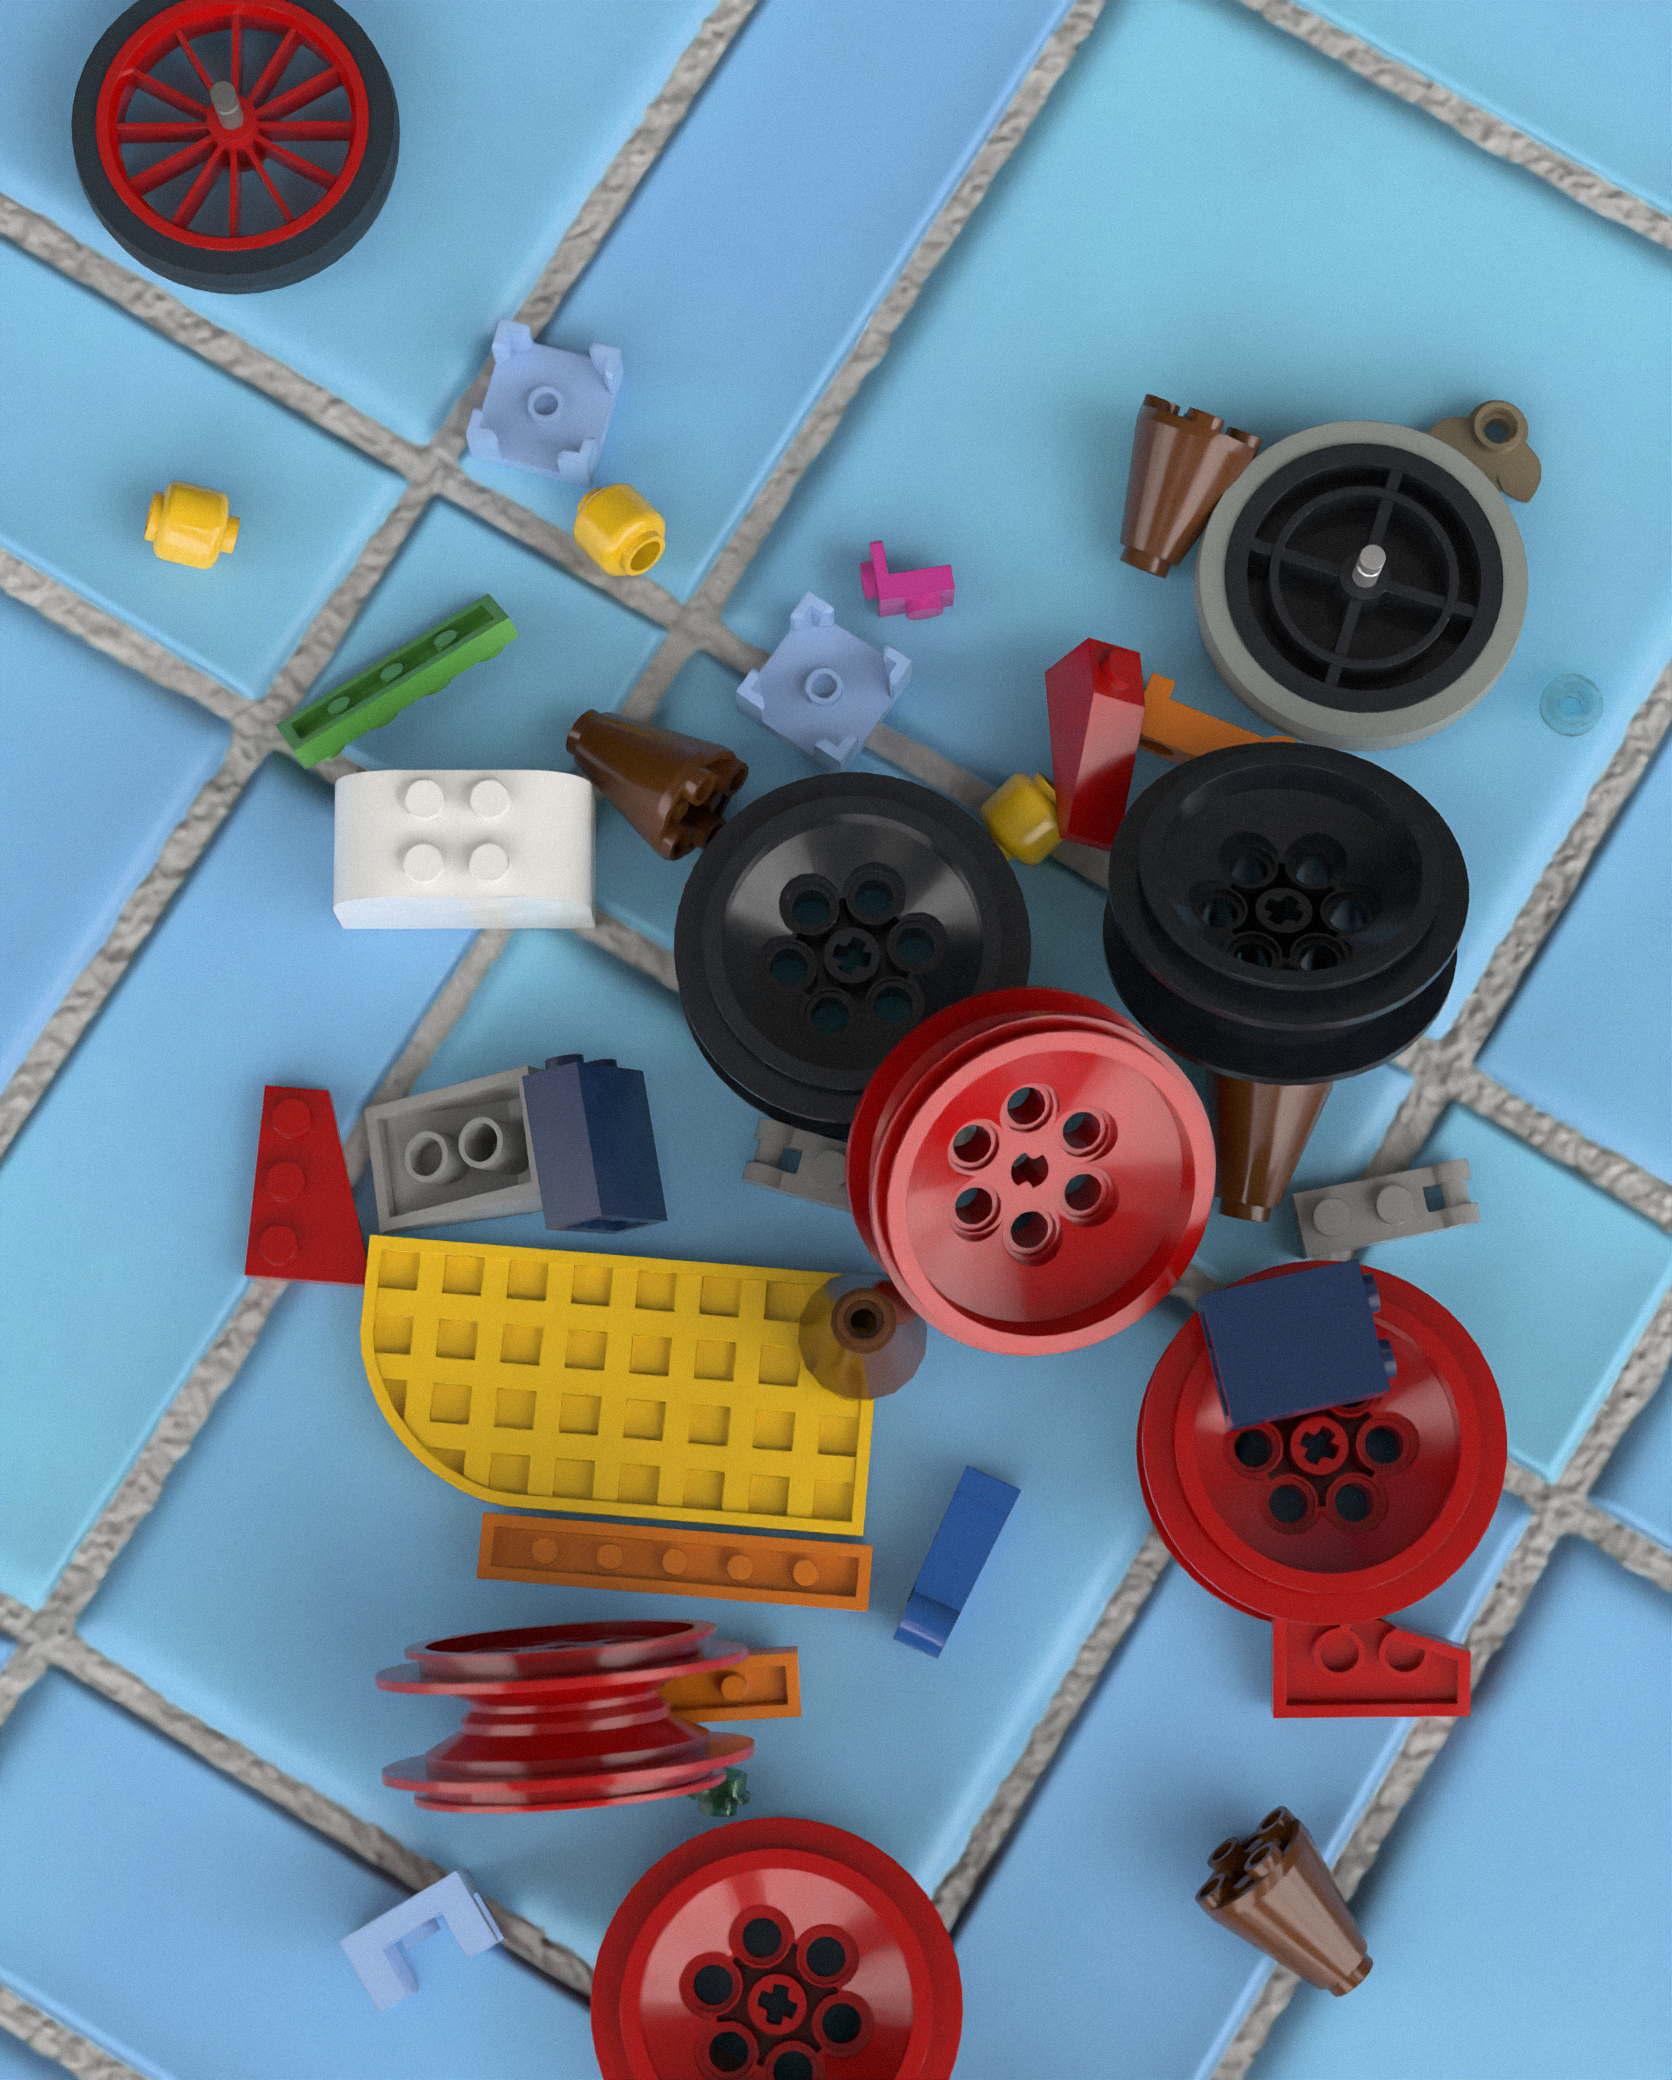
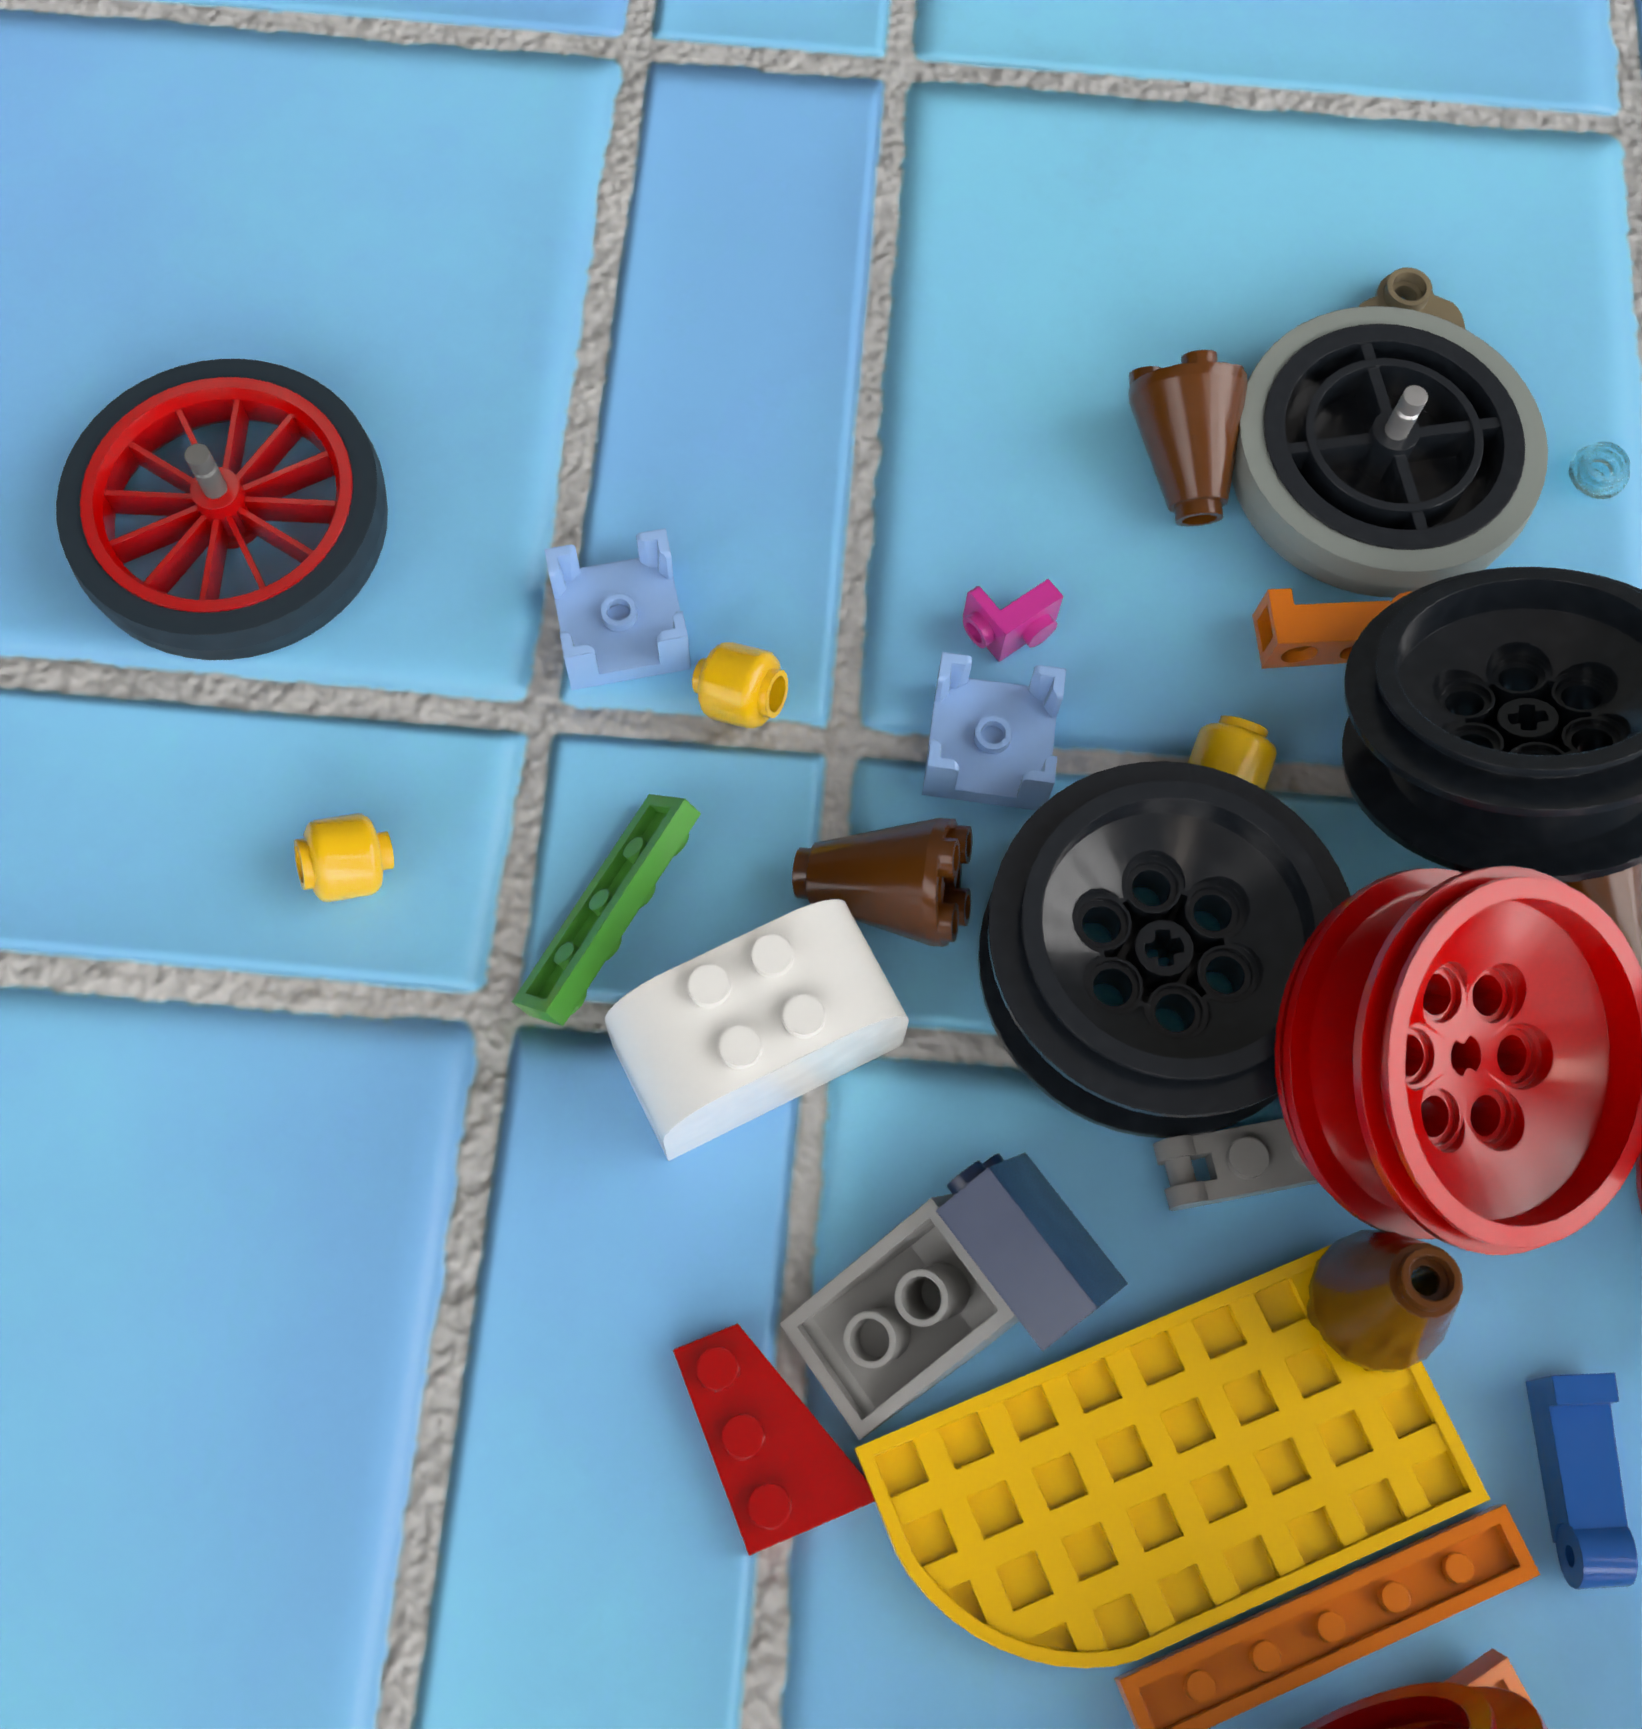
camera: 30 degrees left, 10 degrees down
red slope [1045,637,1145,852] -> none

